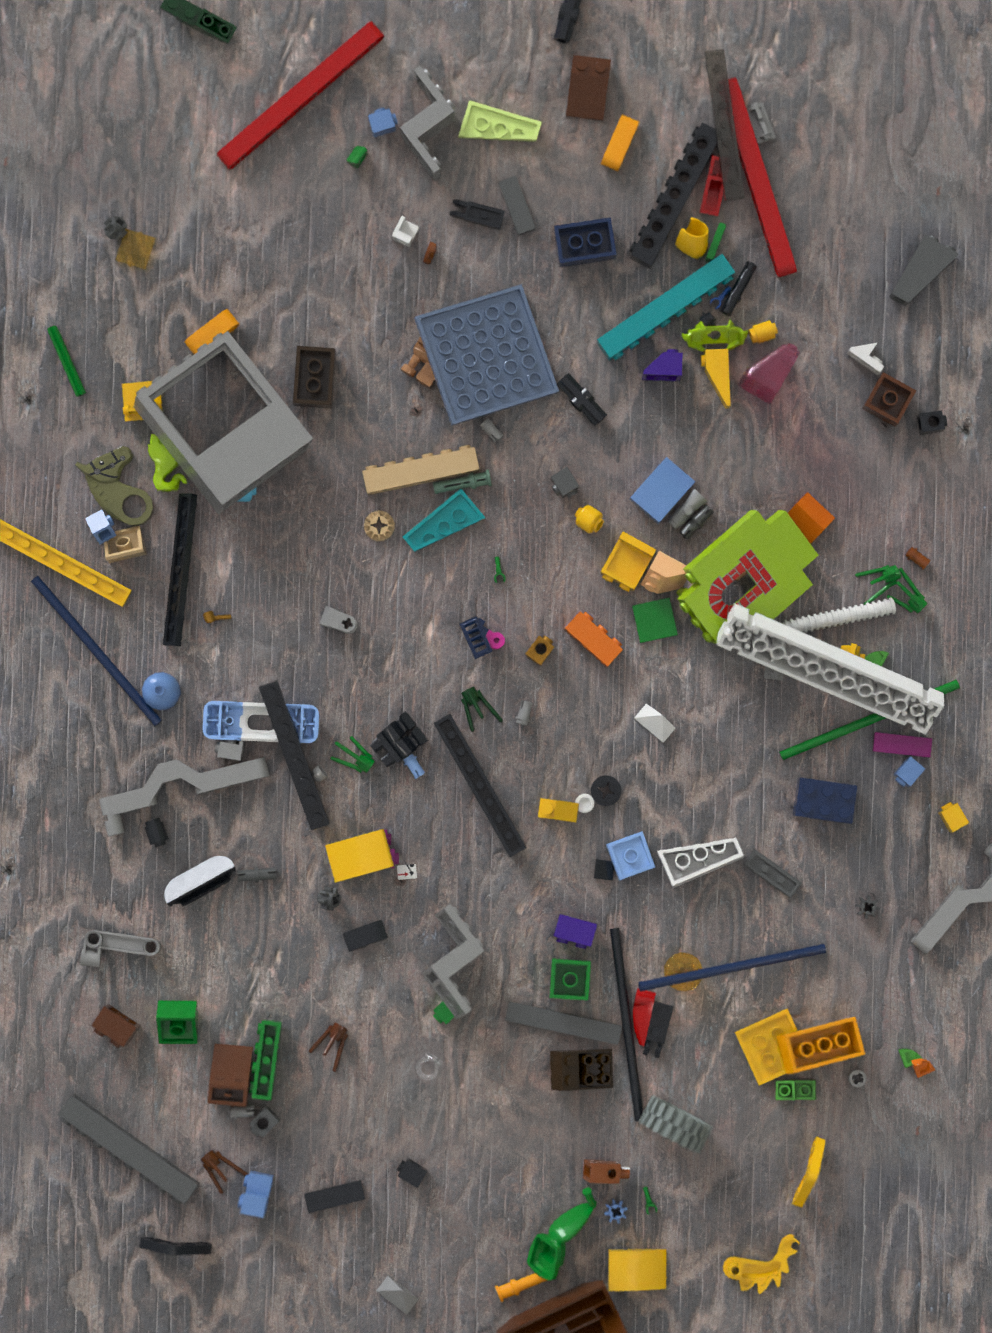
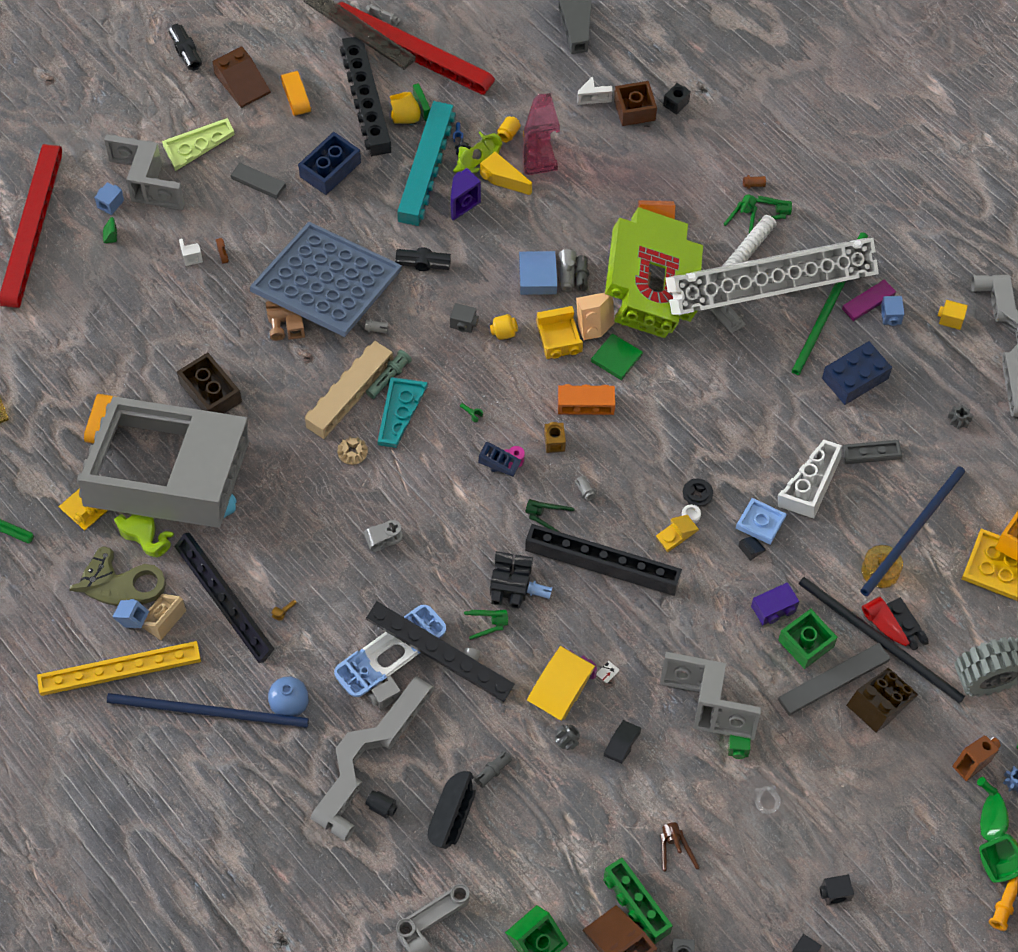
camera: 40 degrees left, 25 degrees down
black hinge [449,199,505,230] -> none
white slope [634,704,675,743] -> none
red slope [700,154,731,216] -> none
black pin [720,261,757,316] -> none

